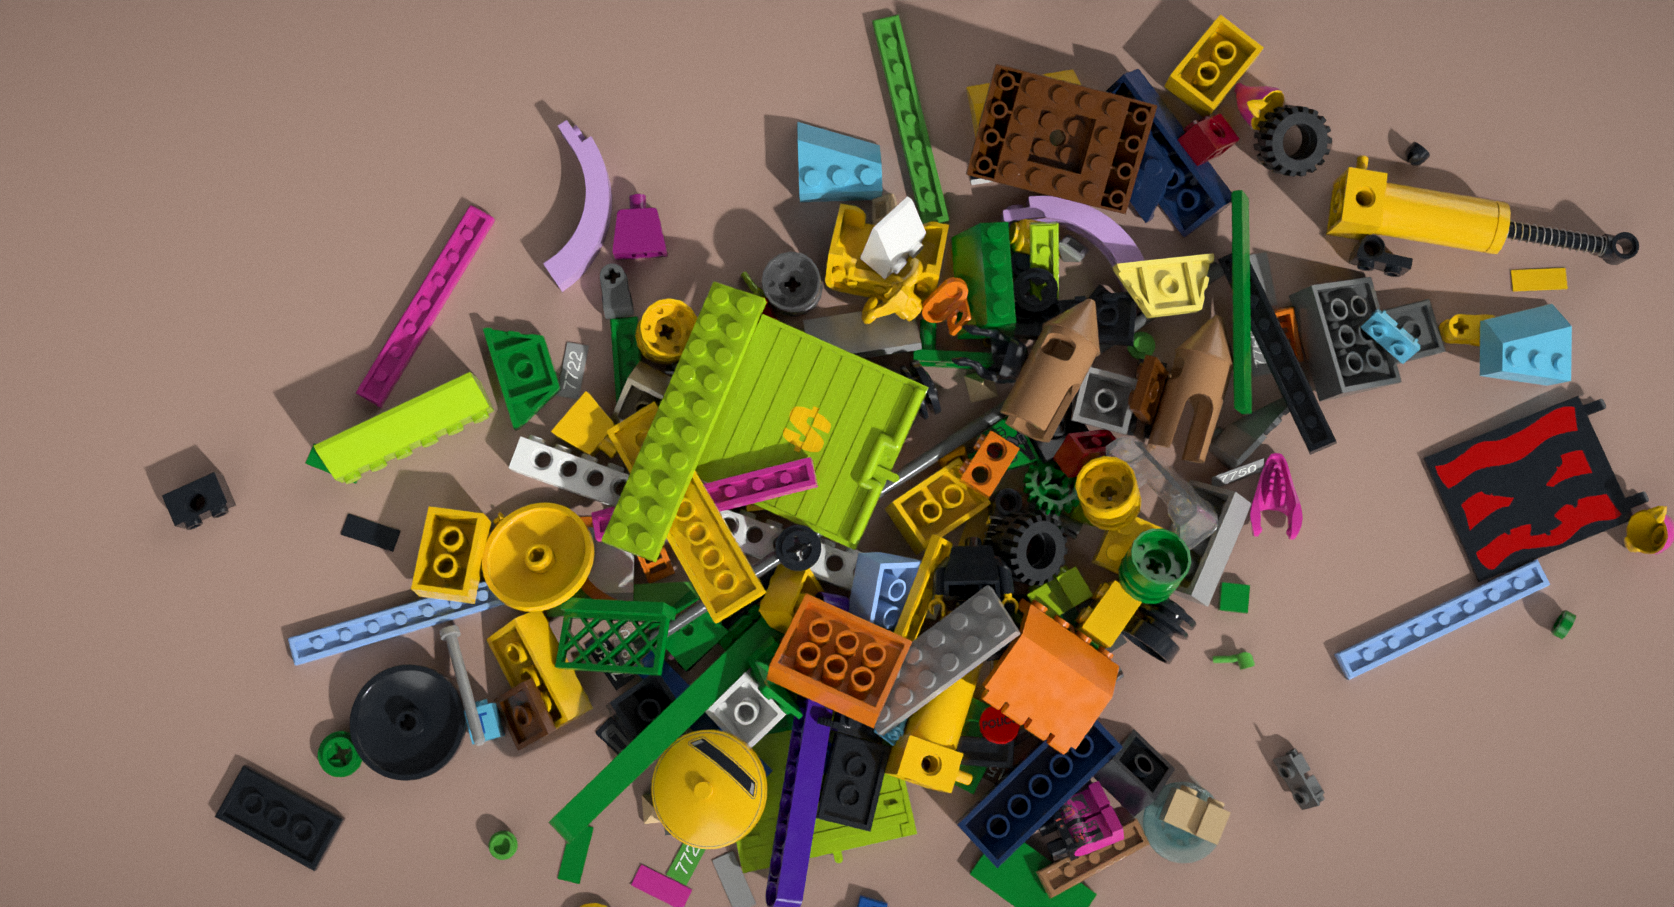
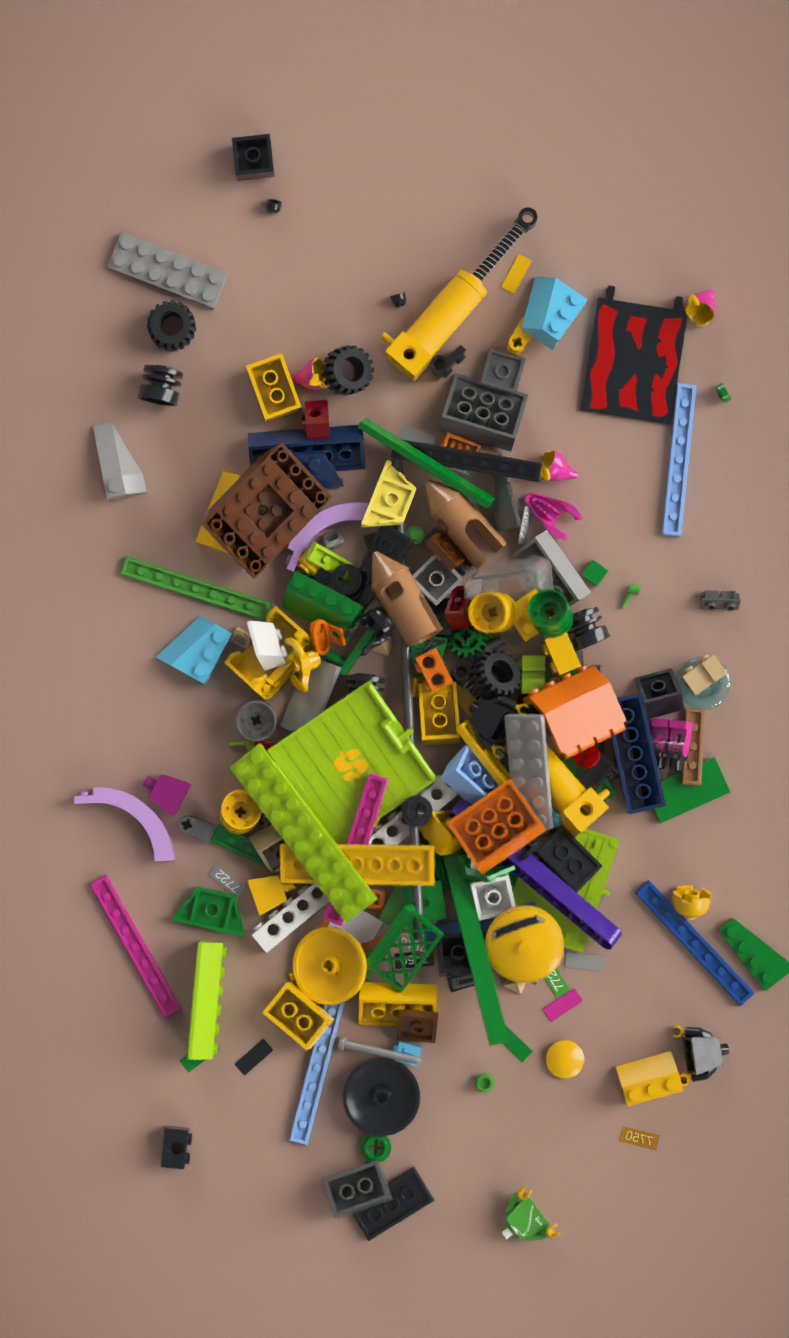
camera: 60 degrees left, 5 degrees up
medium azure hinge [1361,308,1421,364] -> none
none -> dark grey brick [323,1160,393,1219]
none -> dark pink hat [540,450,578,481]

